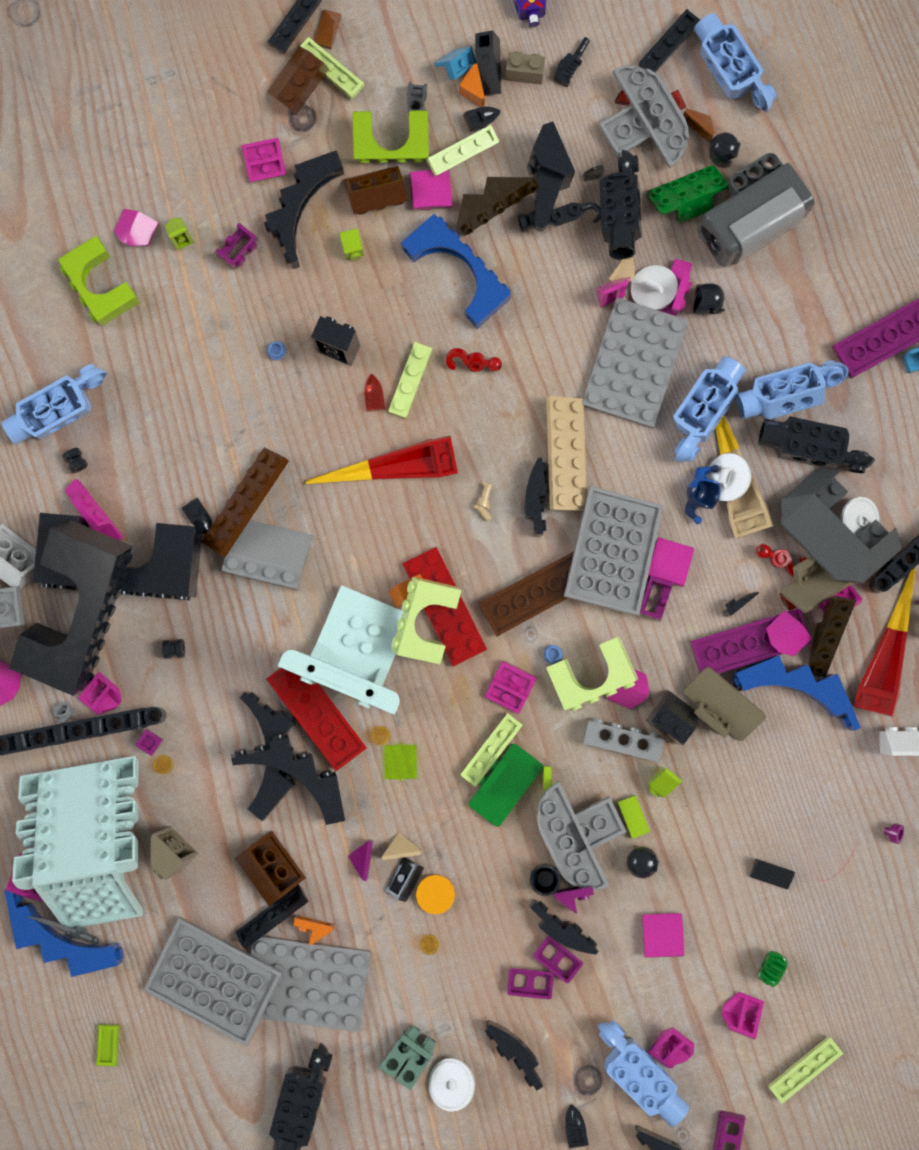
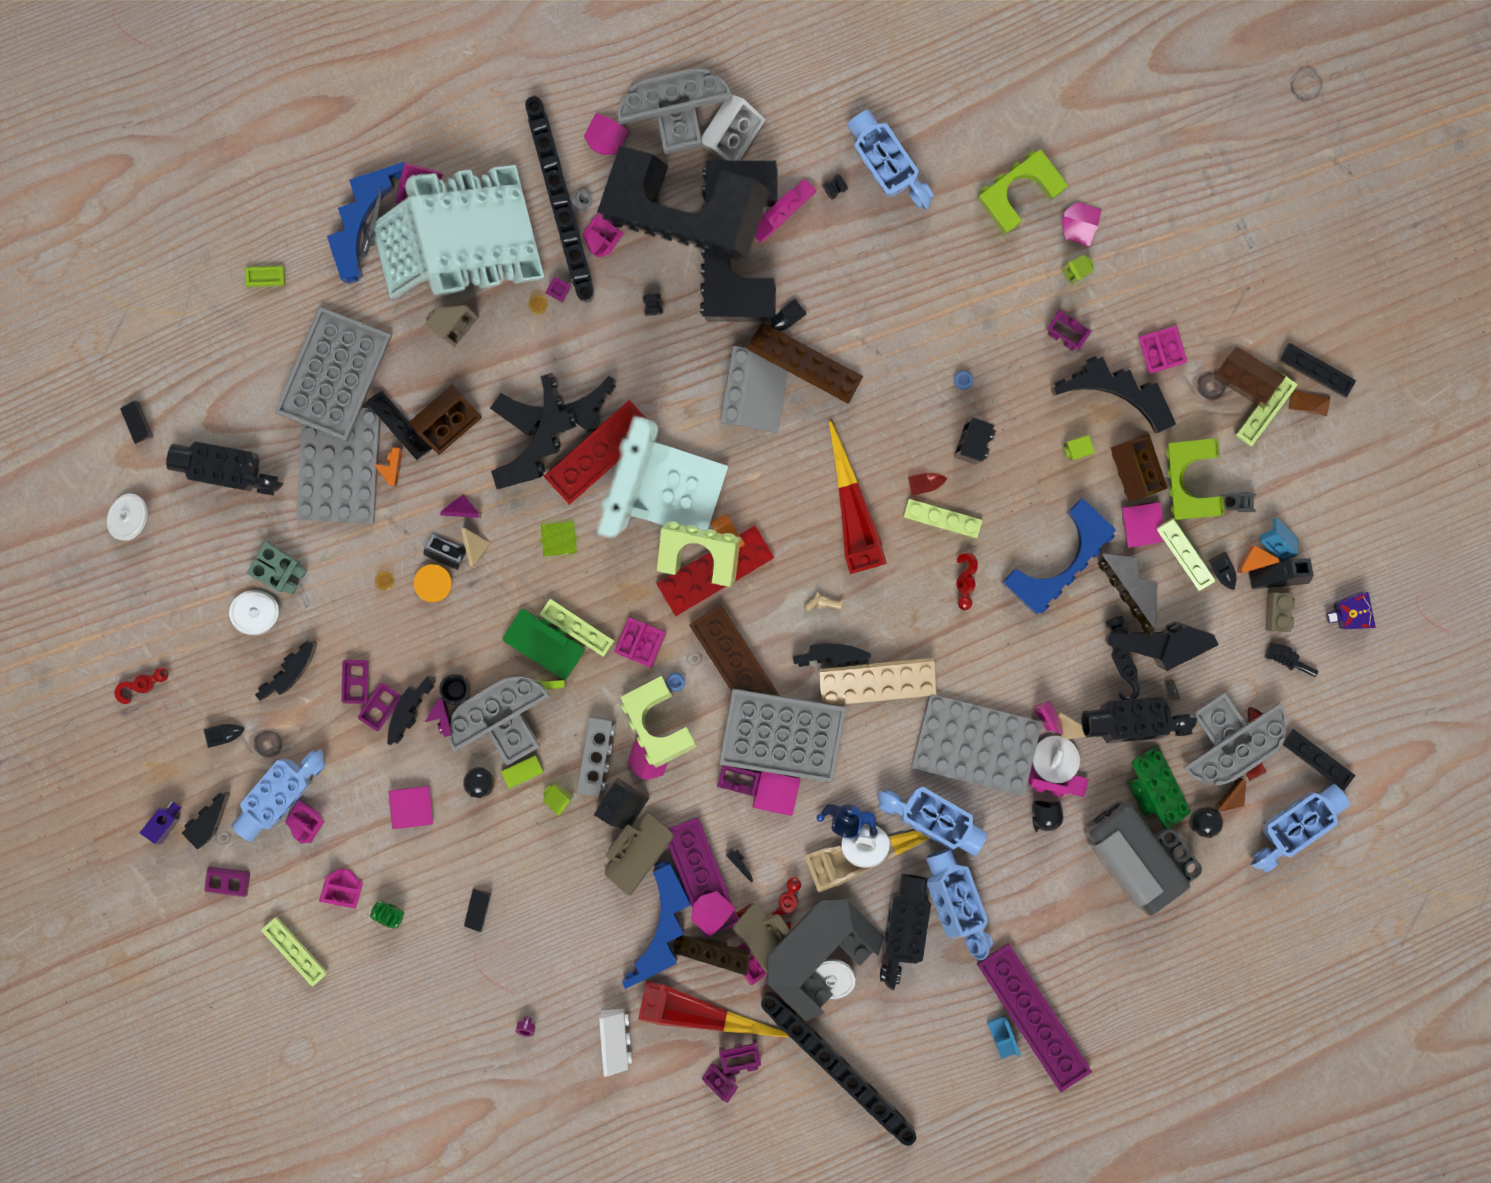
camera: 85 degrees right, 5 degrees up
clear yellow plate [371,726,390,745] -> none

